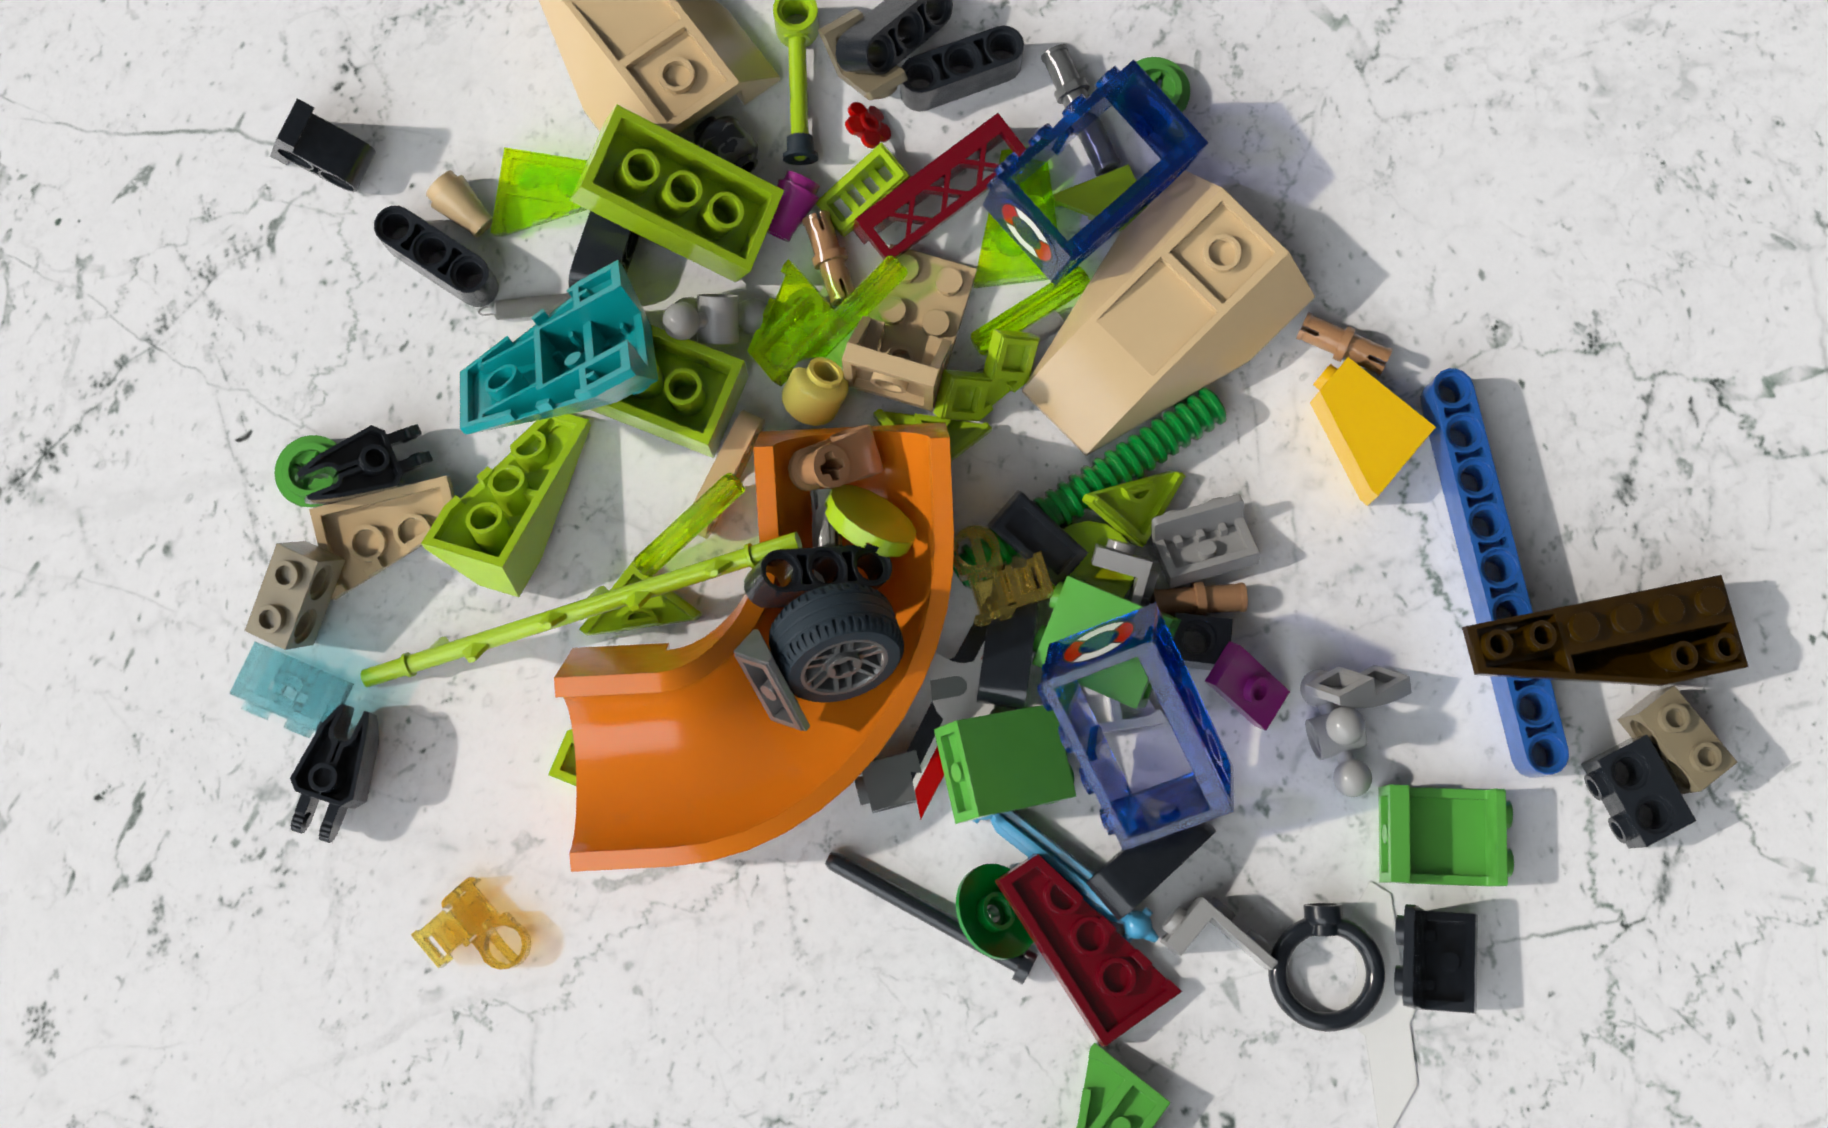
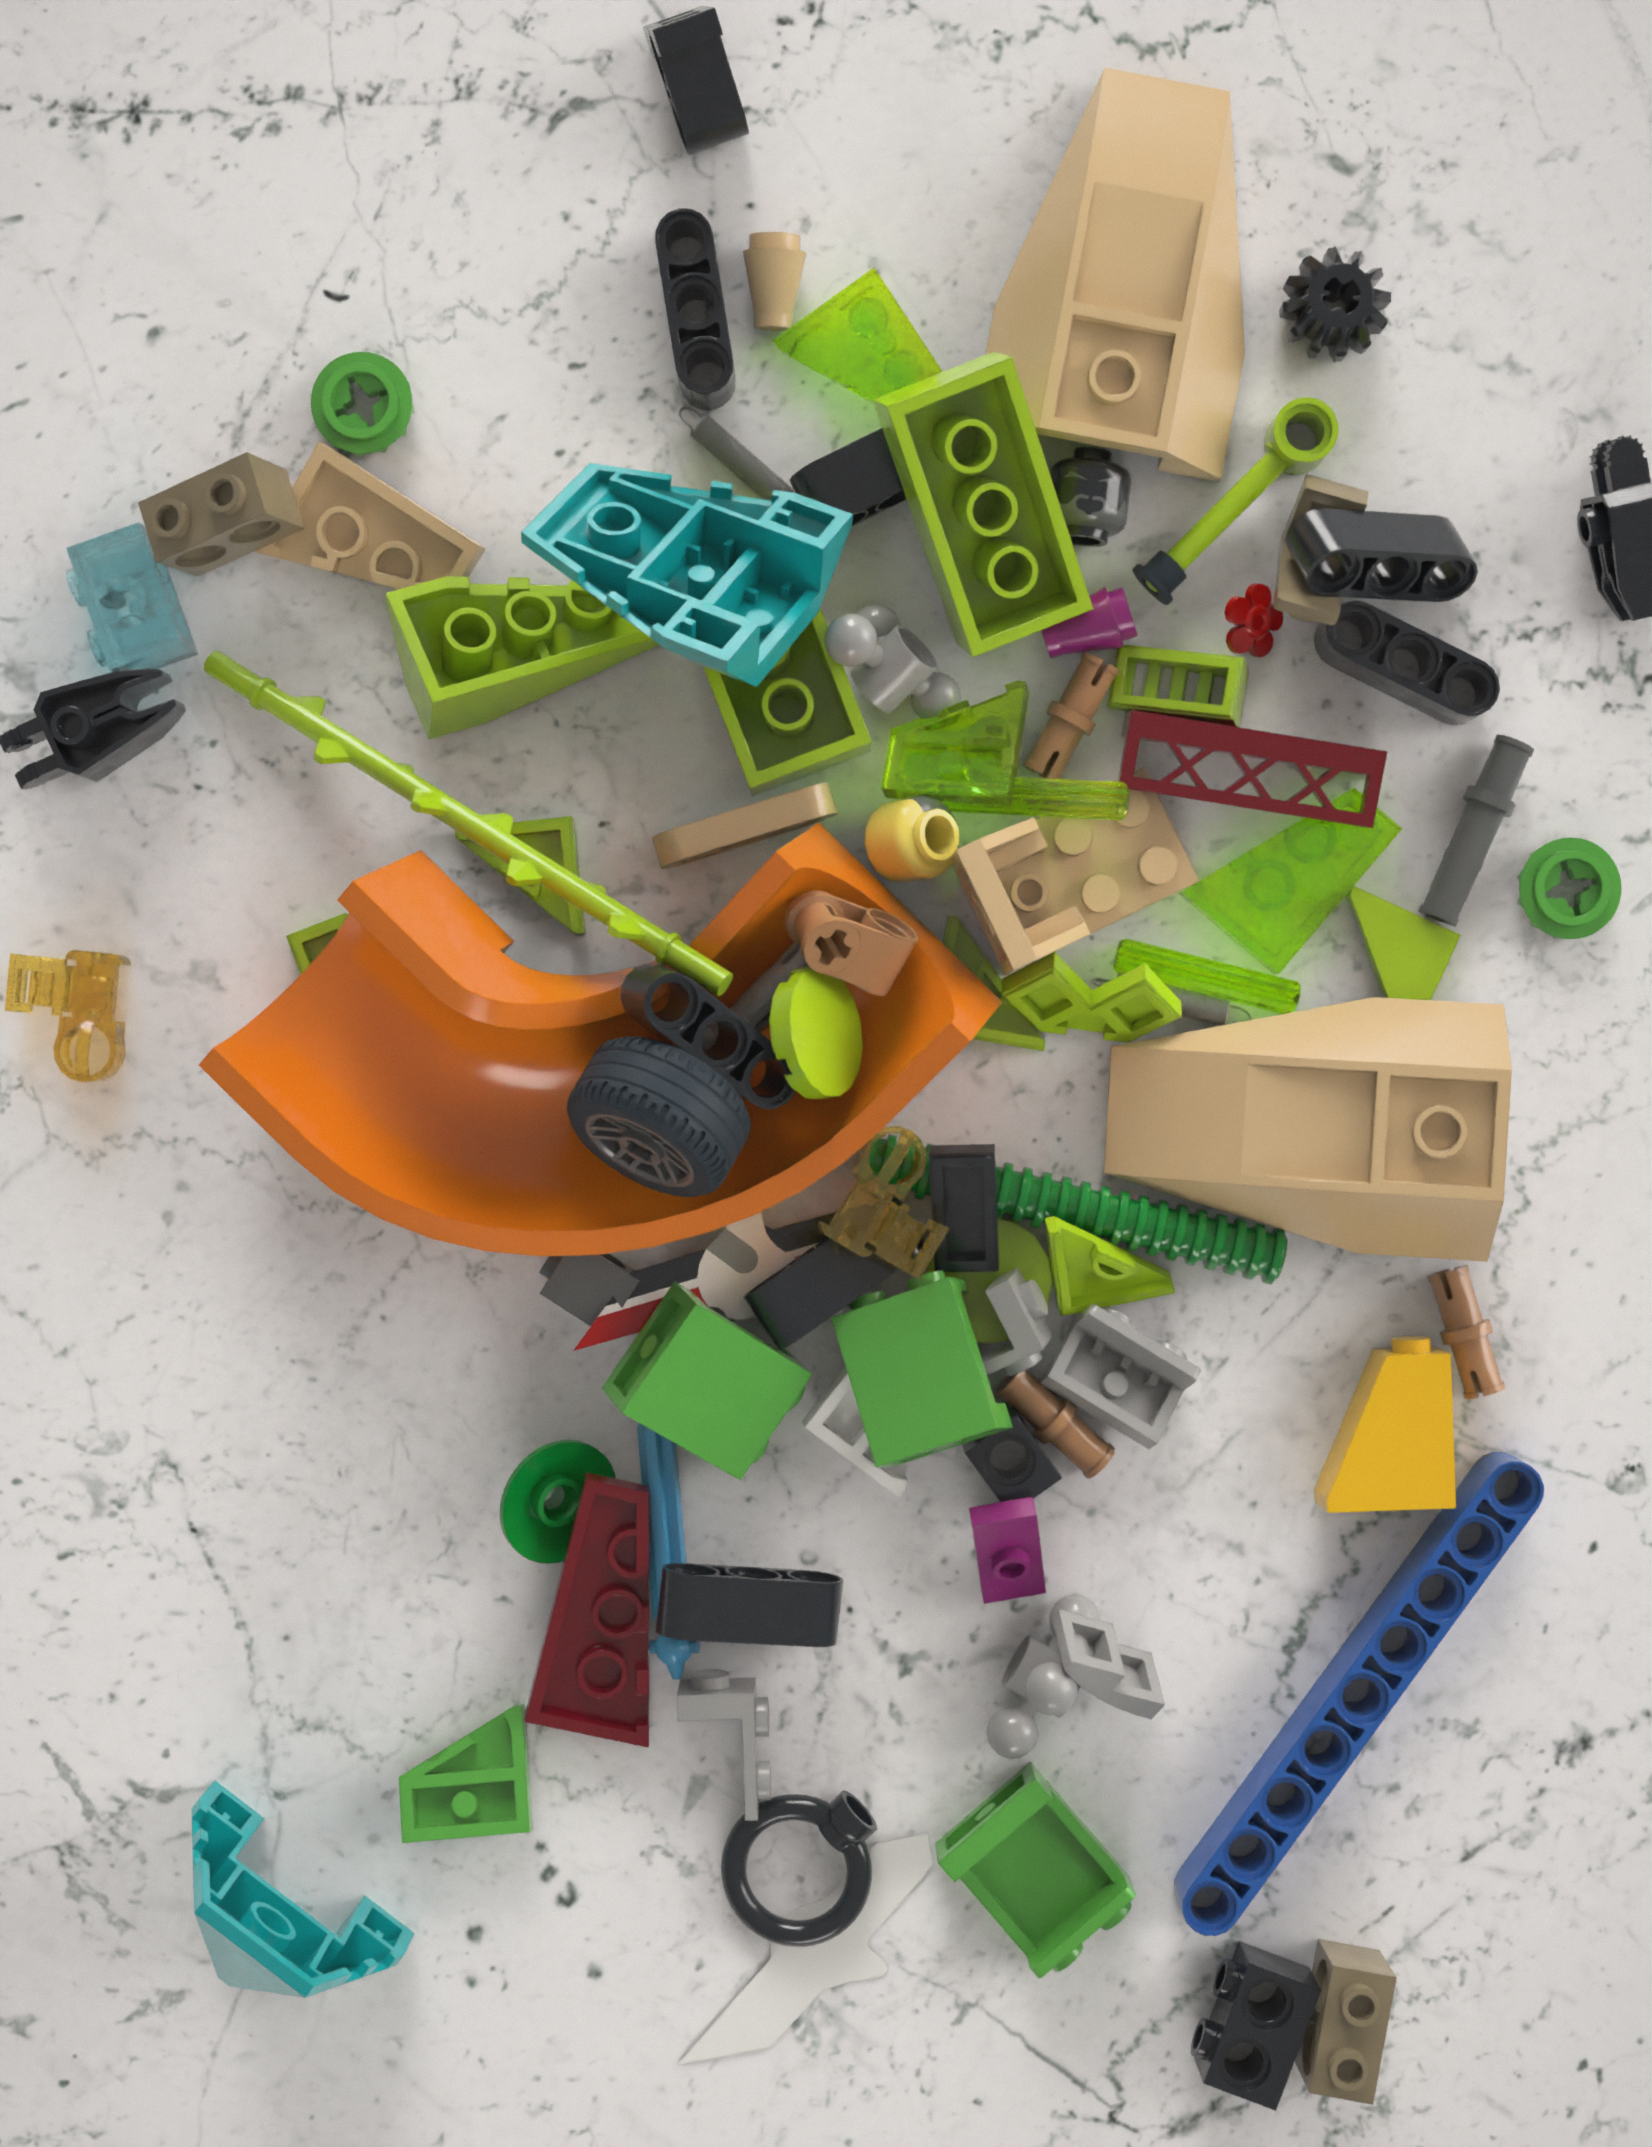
camera: 50 degrees right, 10 degrees up
black hinge [294,424,433,505] -> none
clear neon green axle [633,472,745,578] -> none
flat silver slope [733,629,810,731] -> none
black bar [825,852,1038,985] -> none
clear blue hose [983,59,1209,286] -> none
clear blue hose [1037,602,1234,851] -> none
black bracket [1394,904,1478,1014] -> none
dark brown wedge [1462,575,1749,686] -> none

